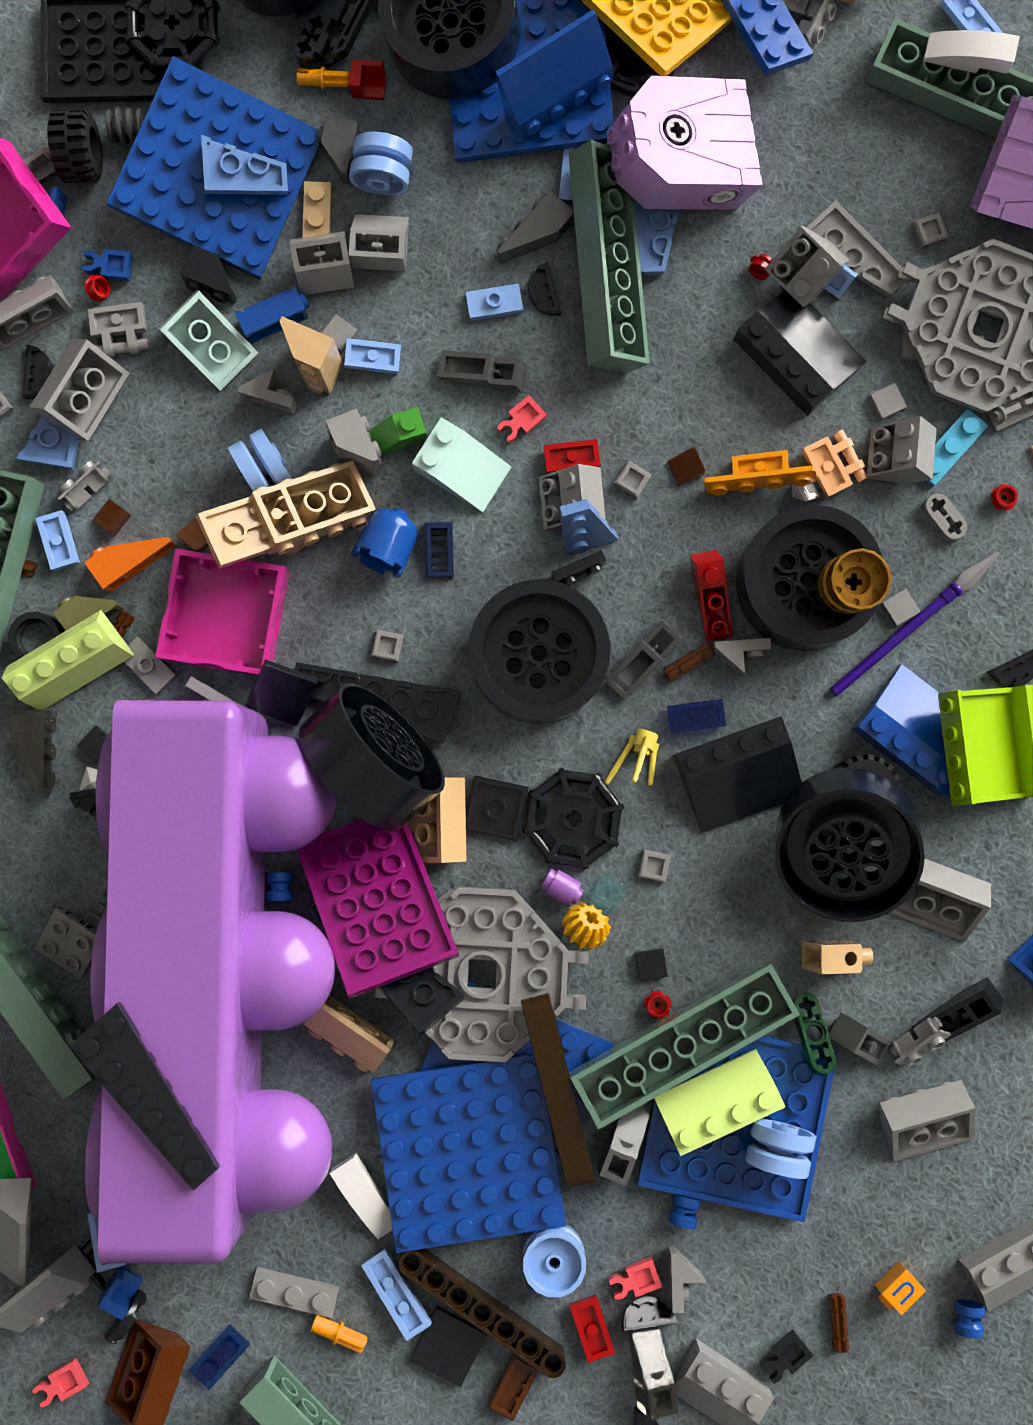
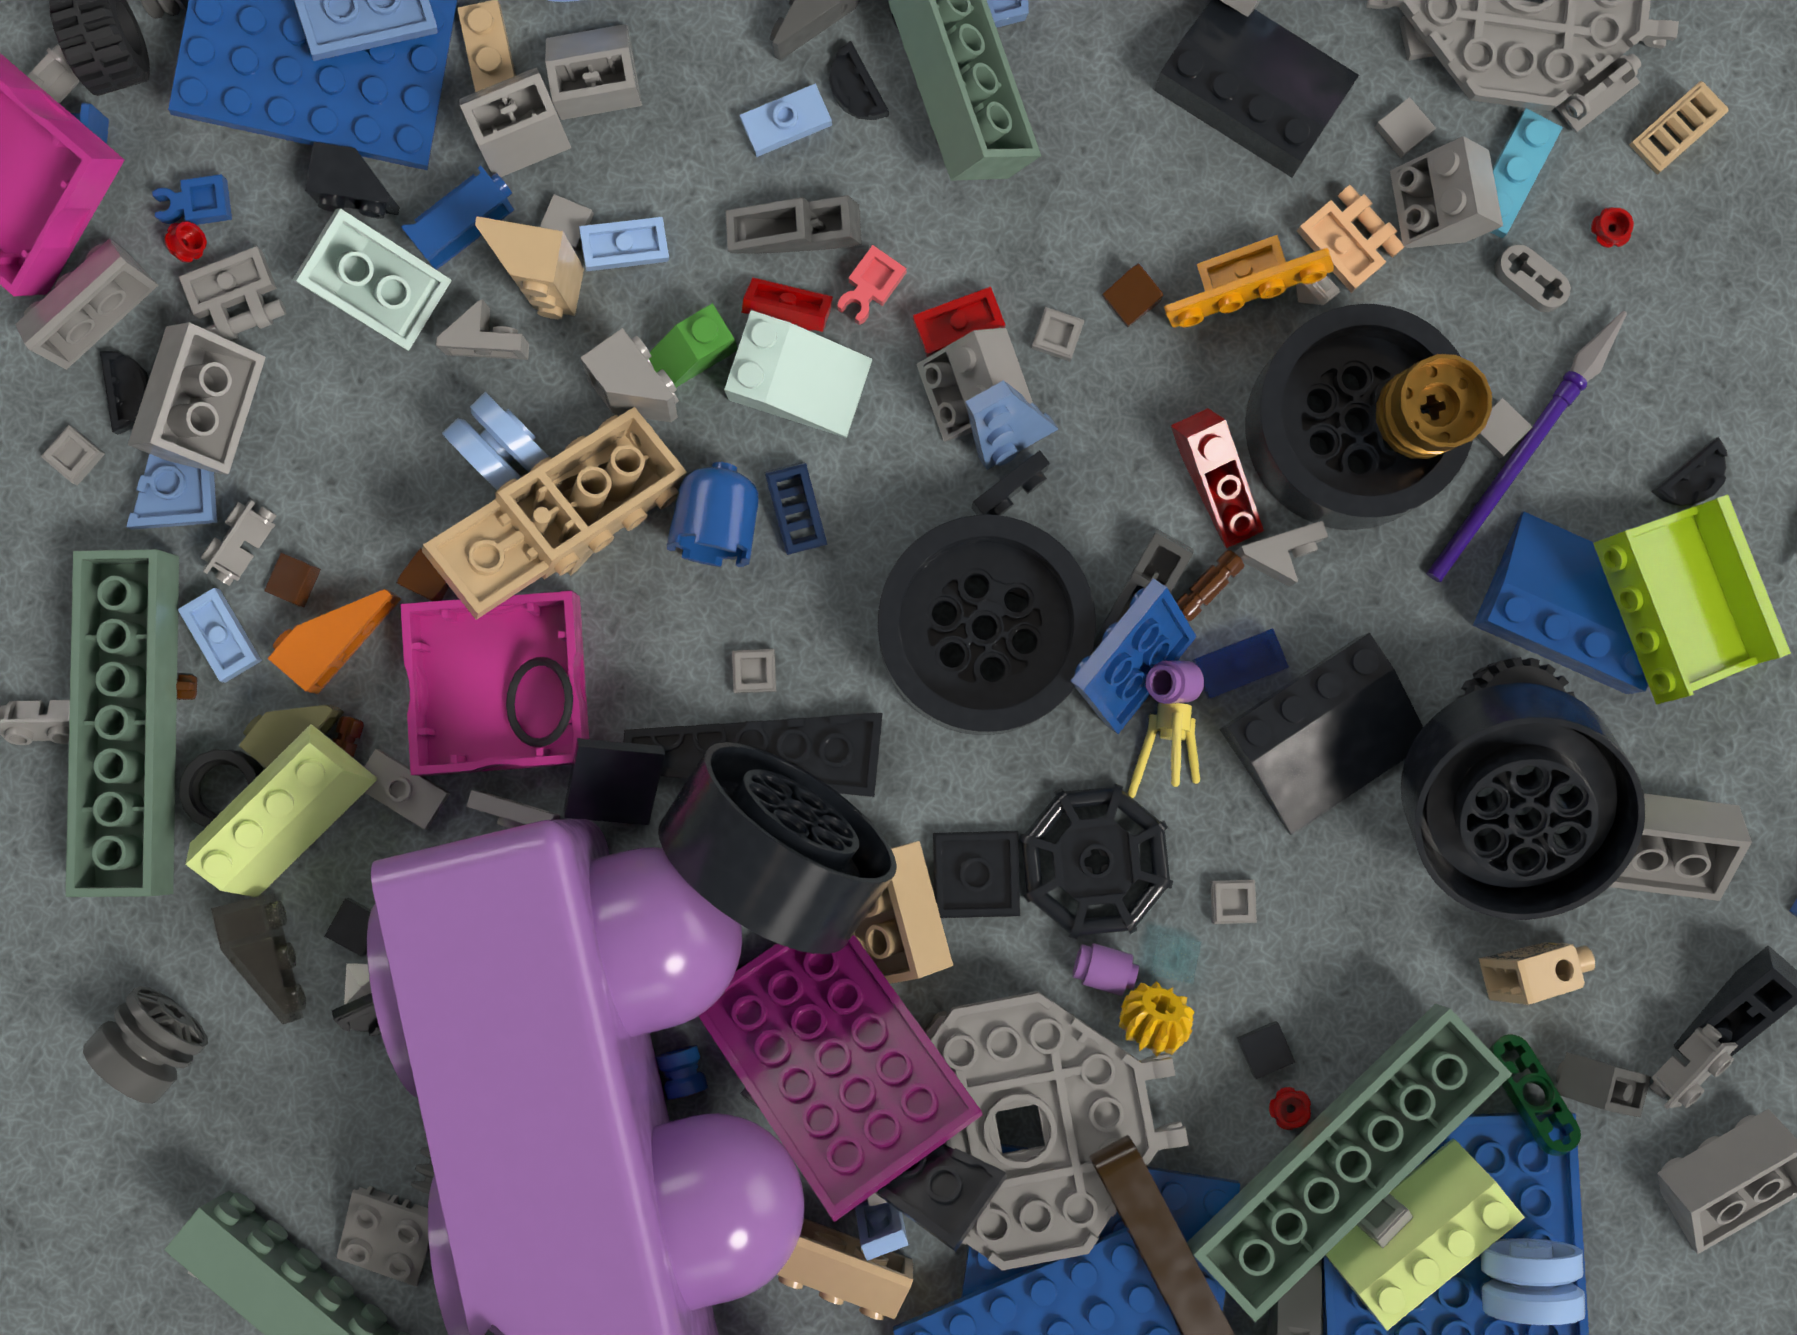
camera: 15 degrees left, 0 degrees up
none -> black tyre [506,657,573,747]
none -> red plate [741,277,833,332]
none -> light blue plate [855,1201,909,1261]
none -> blue plate [1071,578,1197,734]
none -> medium lavender brick [1146,661,1204,704]
none -> light grey tile [1357,1194,1413,1248]

